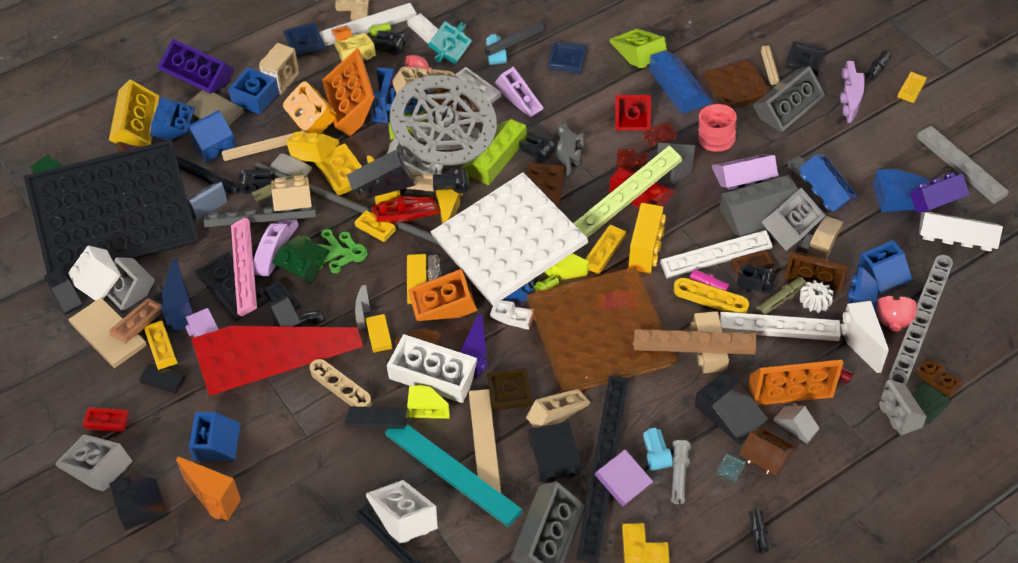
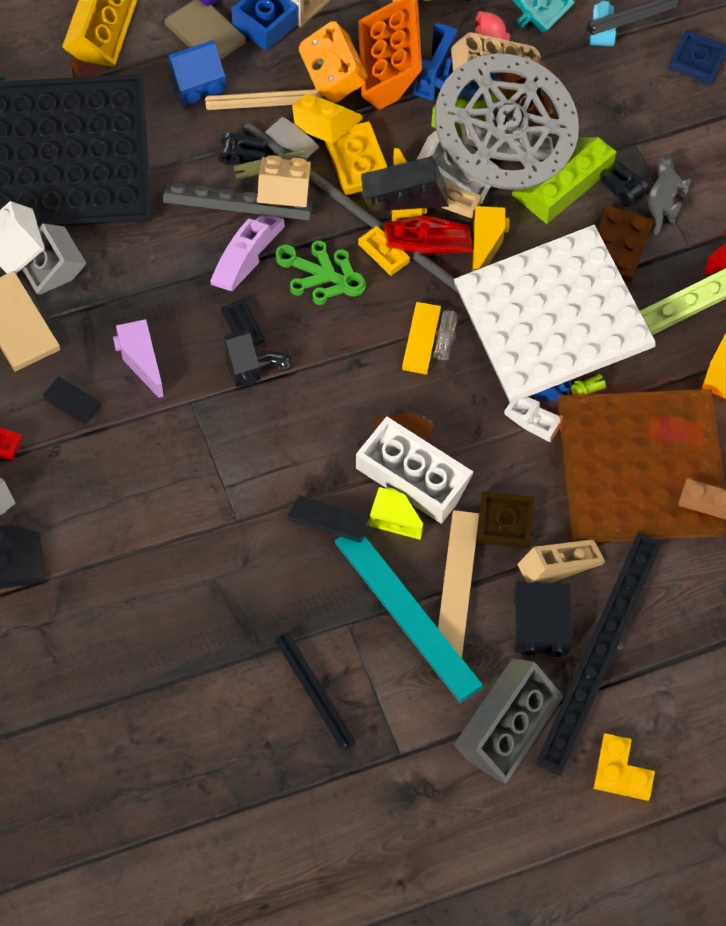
camera: 10 degrees right, 10 degrees up
nougat plate [110,298,163,344] -> none
yellow tile [144,321,177,370] -> none
blue slope [149,97,195,140] -> none
dark blue slope [160,259,193,332] -> none
black axle [176,155,240,194] -> none
orange slope [176,457,241,521] -> none
sand blue slope [187,182,227,220] -> none
blue slope [189,412,241,461] -> none
red wing [191,326,363,396] -> none
black tile [195,252,269,322] -> none
bright pink tile [231,217,257,316] -> none
dark green slope [272,235,329,284] -> none
tan beam [310,359,372,407] -> none
light grey slope [355,285,370,329] -> none
yellow tile [365,314,392,353] -> none
white slope [366,480,438,543] -> none
orange slope [408,269,477,321] -> none
black piece [433,169,469,193] -> none
white tile [455,67,501,103] -> none
dark purple slope [460,314,488,378] -> none
lavender slope [495,67,544,118] -> none
neon yellow slope [544,253,589,280] -> none
yellow plate [585,225,626,274] -> none
tile [595,450,653,507] -> none
medium azure piece [643,428,673,471] -> none
light grey pin [671,440,691,504] -> none

